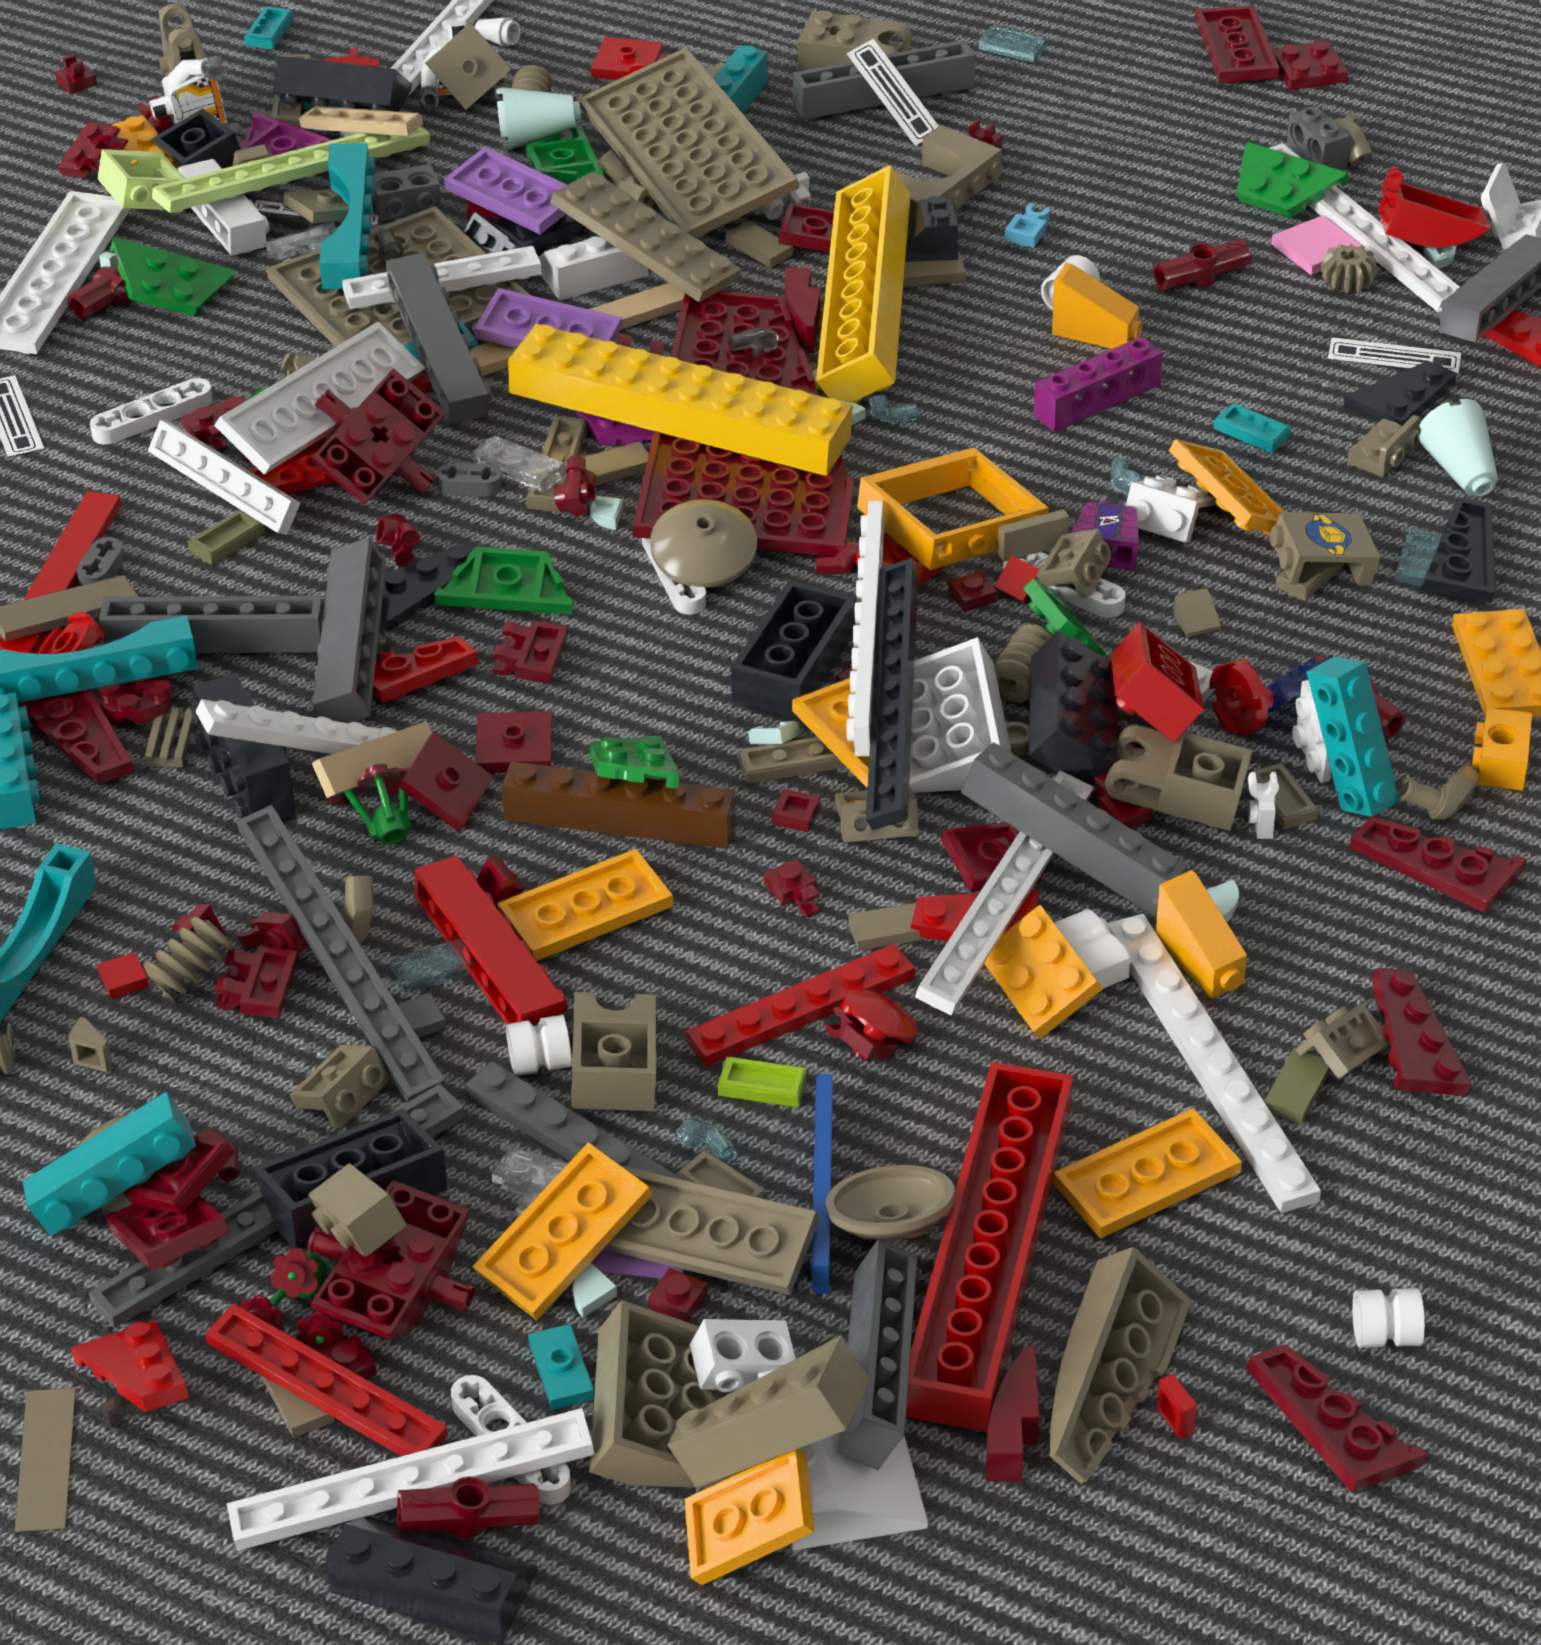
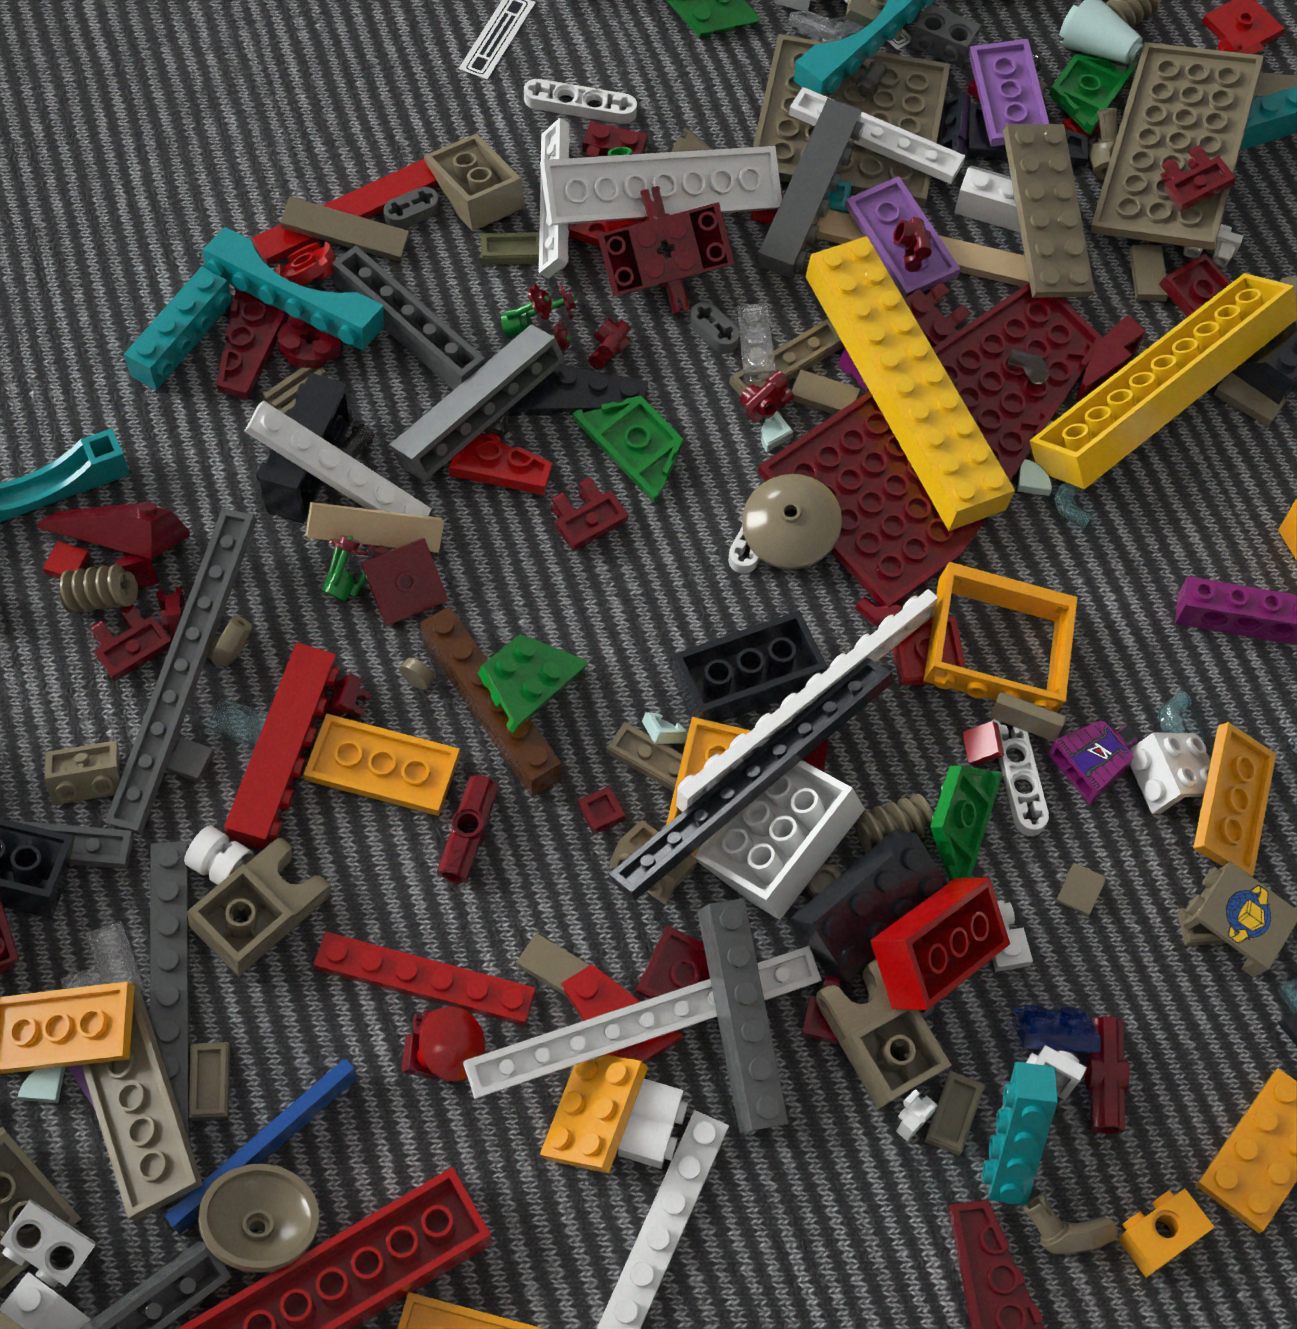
camera: 40 degrees right, 20 degrees up
dark red plate [475,711,552,773] -> none
dark red plate [648,1268,708,1322] -> none
clear light blue arm [675,1117,736,1162] -> none
lime tile [718,1057,807,1108] -> none
dark red plate [763,859,820,918] -> none
dark red plate [948,571,997,612] -> none
dark tan bracket [1036,529,1111,598] -> none
light orange slope [1156,870,1247,999] -> none
light aqua tile [1207,880,1239,922] -> none
red plate [1209,659,1274,736] -> none
none -> dark red wedge [38,502,190,559]
none -> dark tan tile [399,658,434,690]
none -> dark tan slope [424,133,525,231]
none -> dark red piece [437,774,499,884]
none -> plant [501,284,576,354]
none -> dark red plate [893,217,932,272]
none -> dark red plate [1160,145,1236,212]

